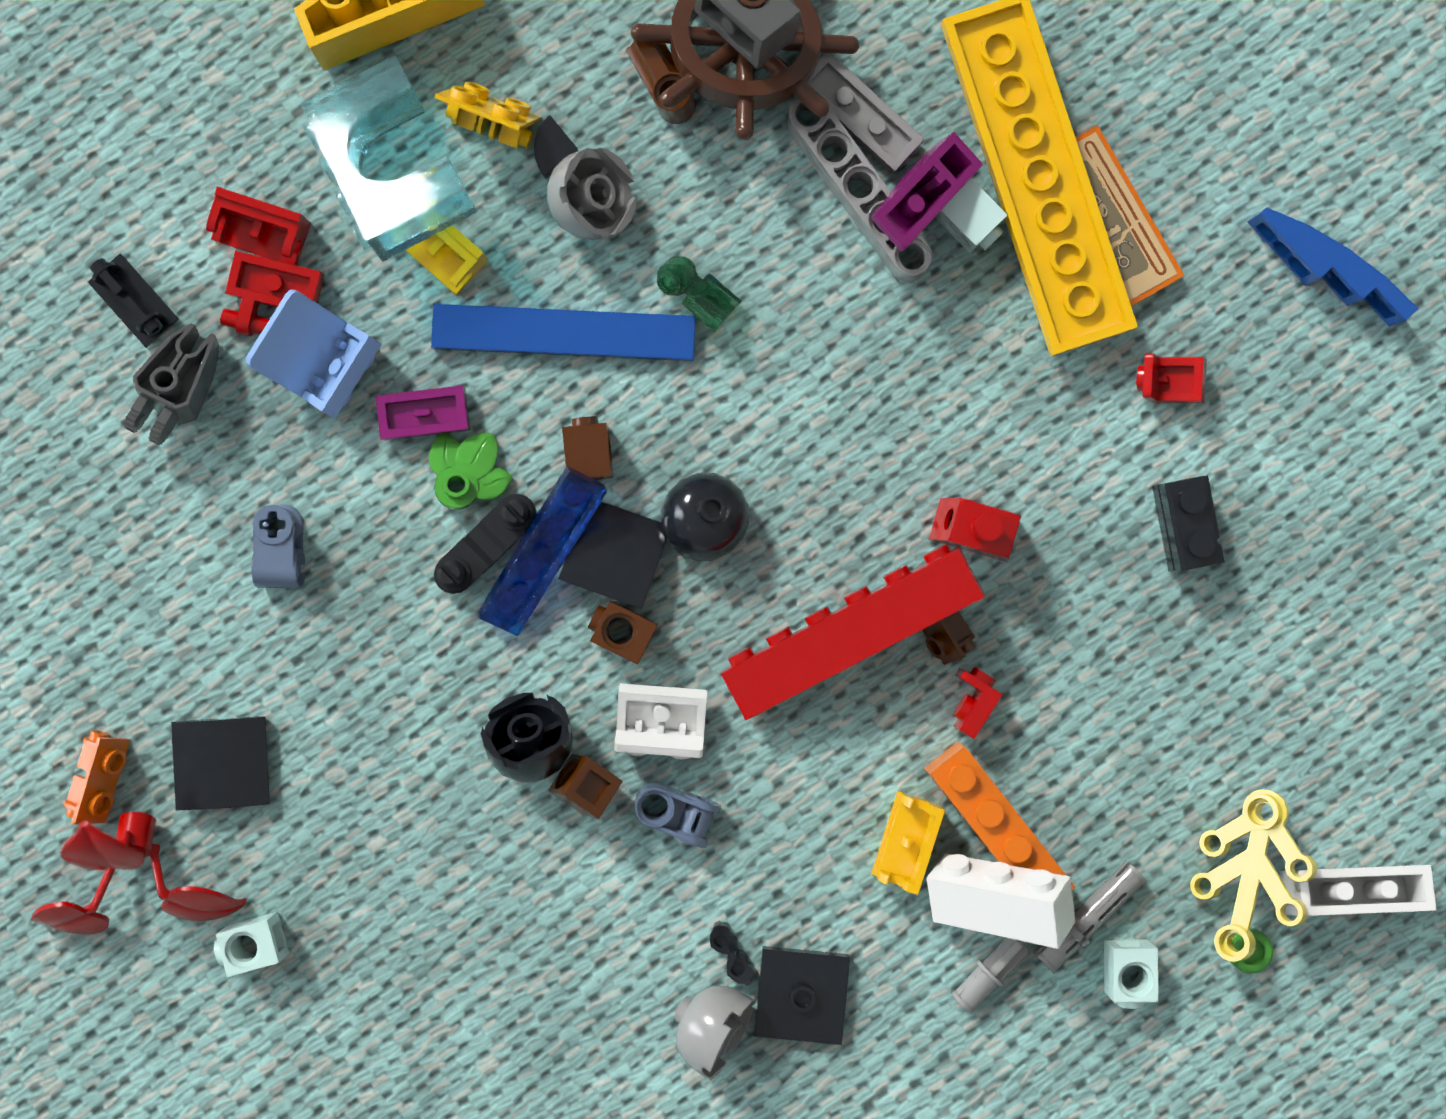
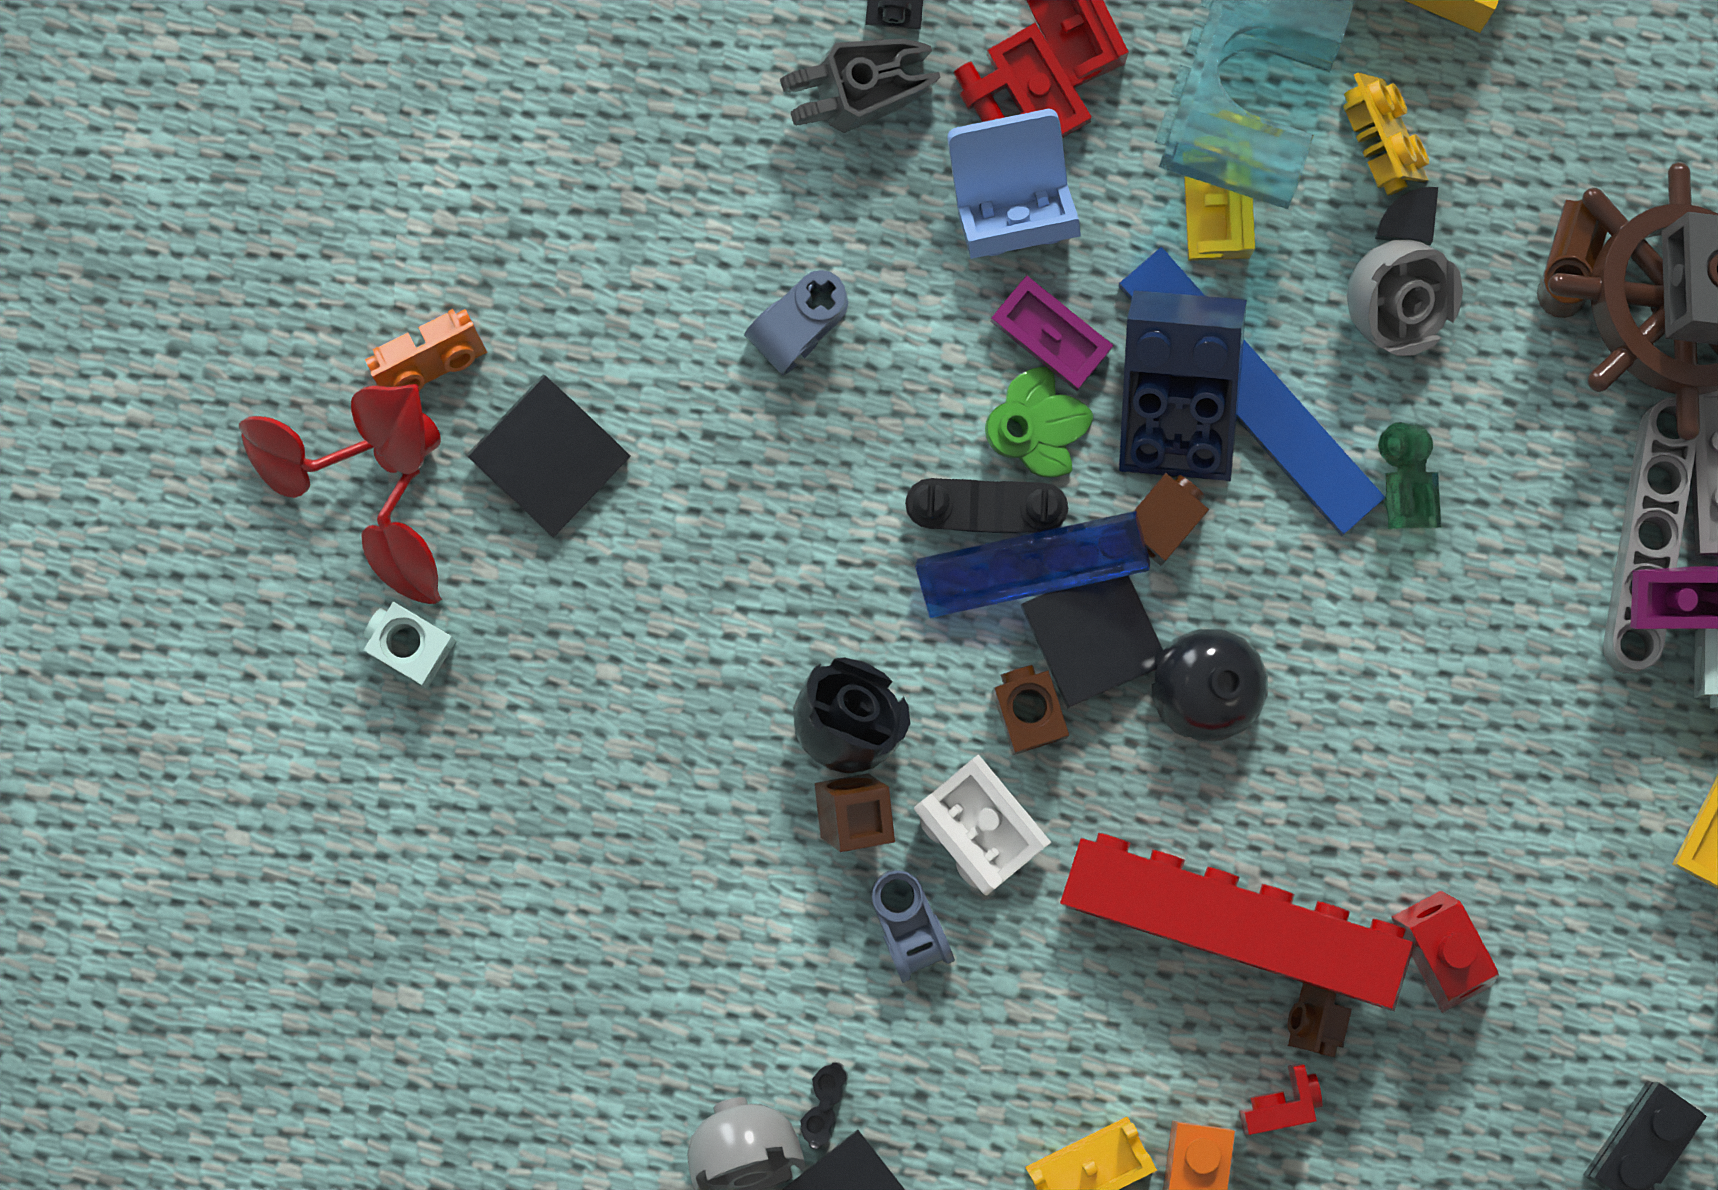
camera: 45 degrees right, 5 degrees down
none -> dark blue slope [1119,290,1247,481]

